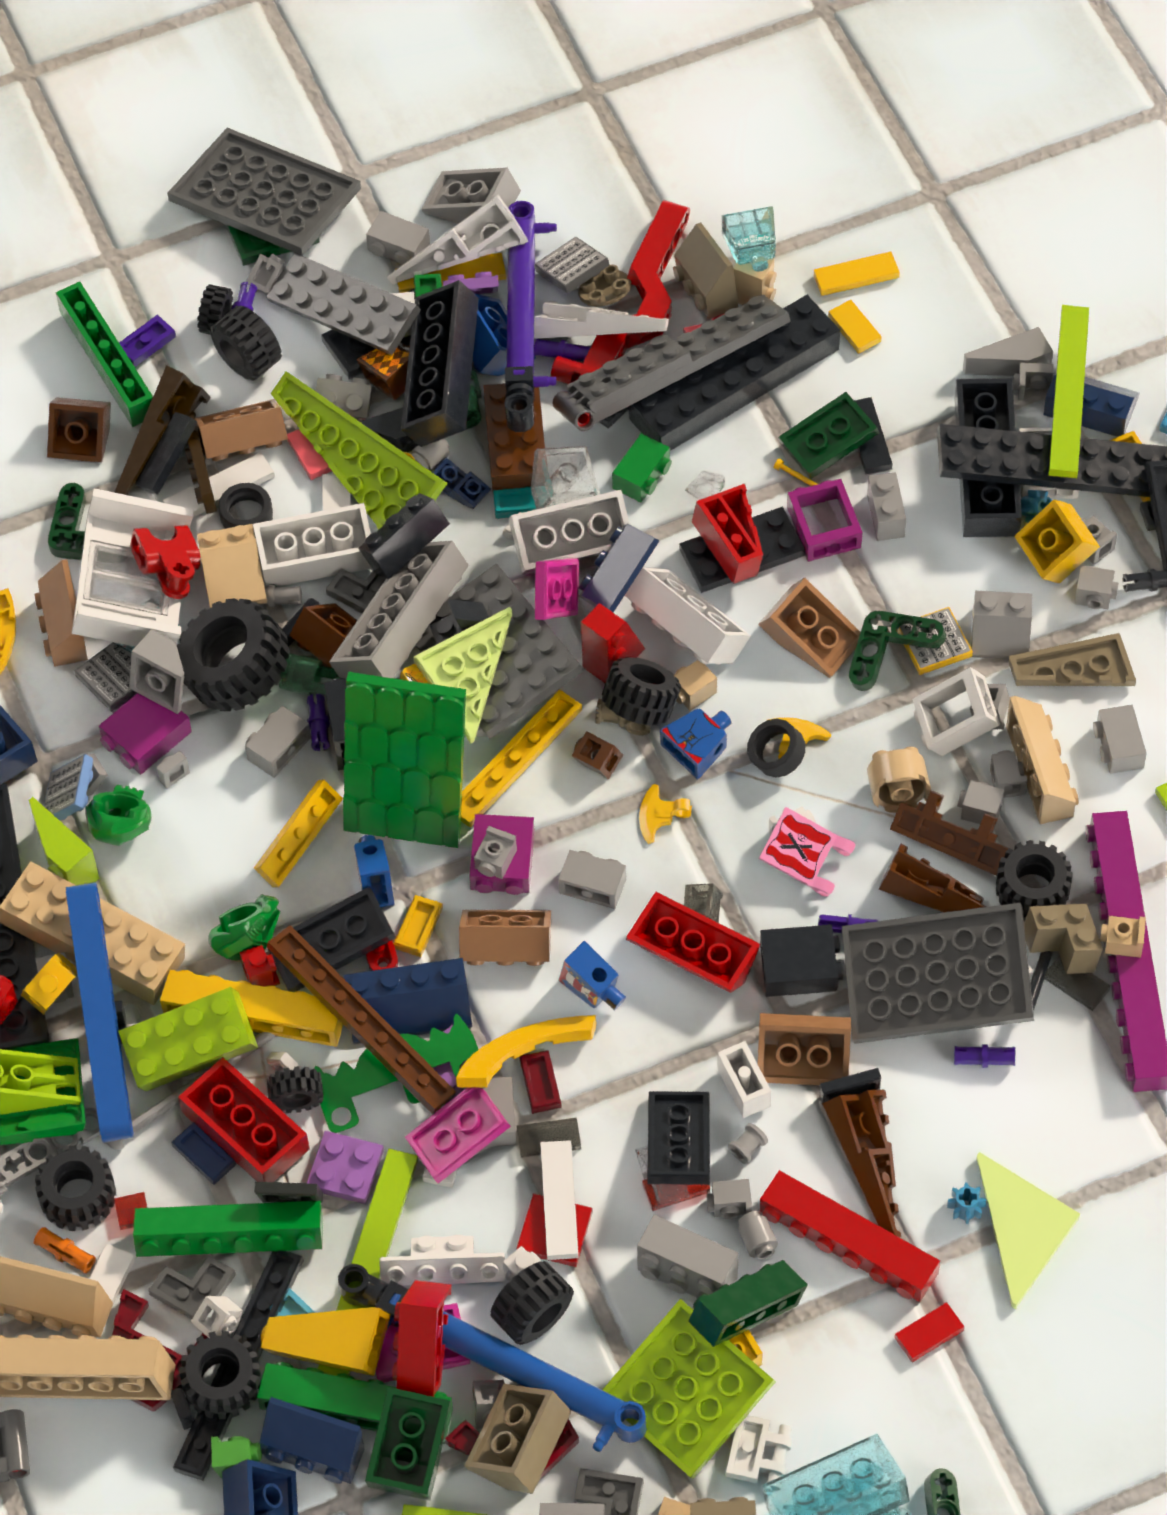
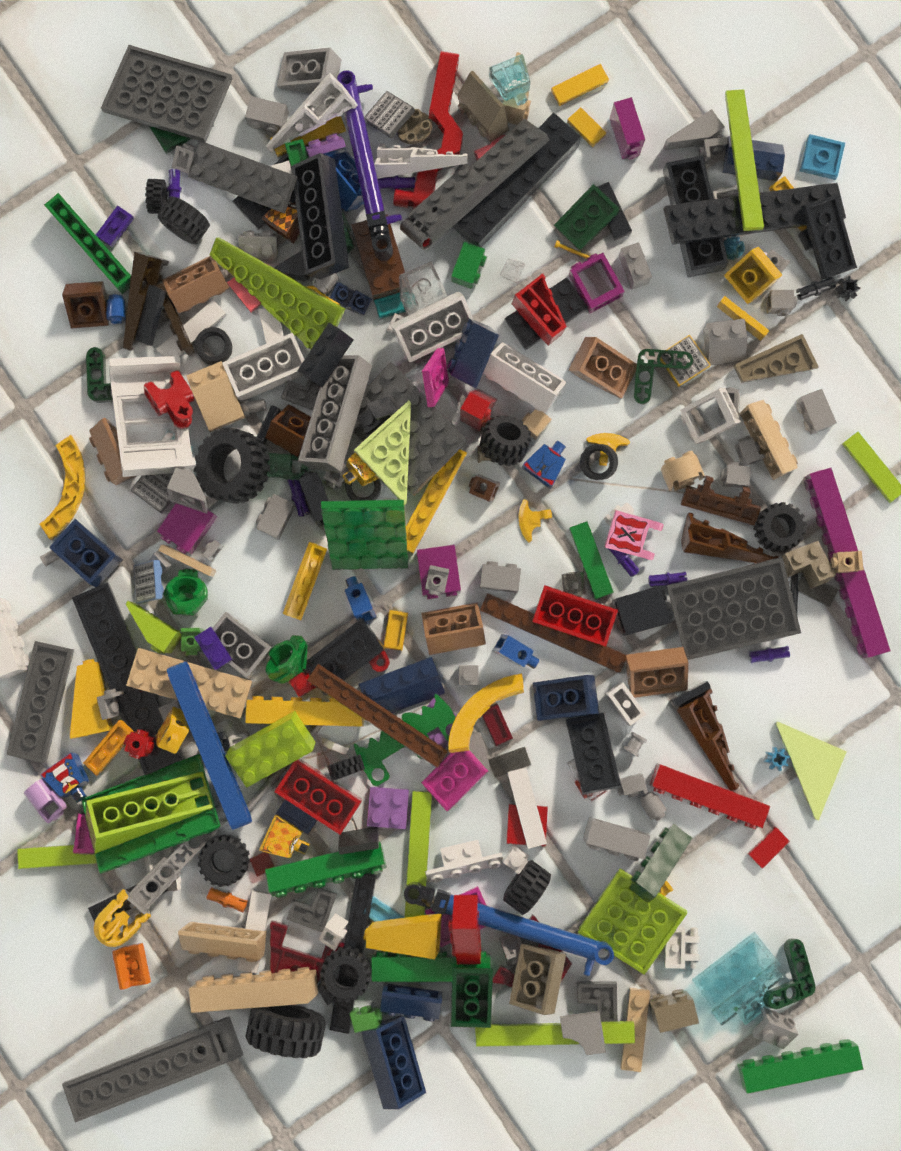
camera: 15 degrees left, 25 degrees up
none -> blue brick [106,294,126,324]
none -> tan tile [158,544,216,577]
none -> bright green brick [181,628,204,656]
none -> dark purple plate [194,627,233,670]
none -> light grey brick [213,612,273,679]
none -> black tyre [245,1005,326,1058]
none -> torso [259,814,310,858]
none -> light grey brick [459,665,478,685]
none -> reddish brown plate [480,593,626,673]
none -> dark blue slope [533,675,599,721]
none -> green tile [569,521,614,599]
none -> dark purple axle [608,548,640,577]
none -> magenta brick [609,97,645,160]
none -> yellow tile [716,296,769,341]

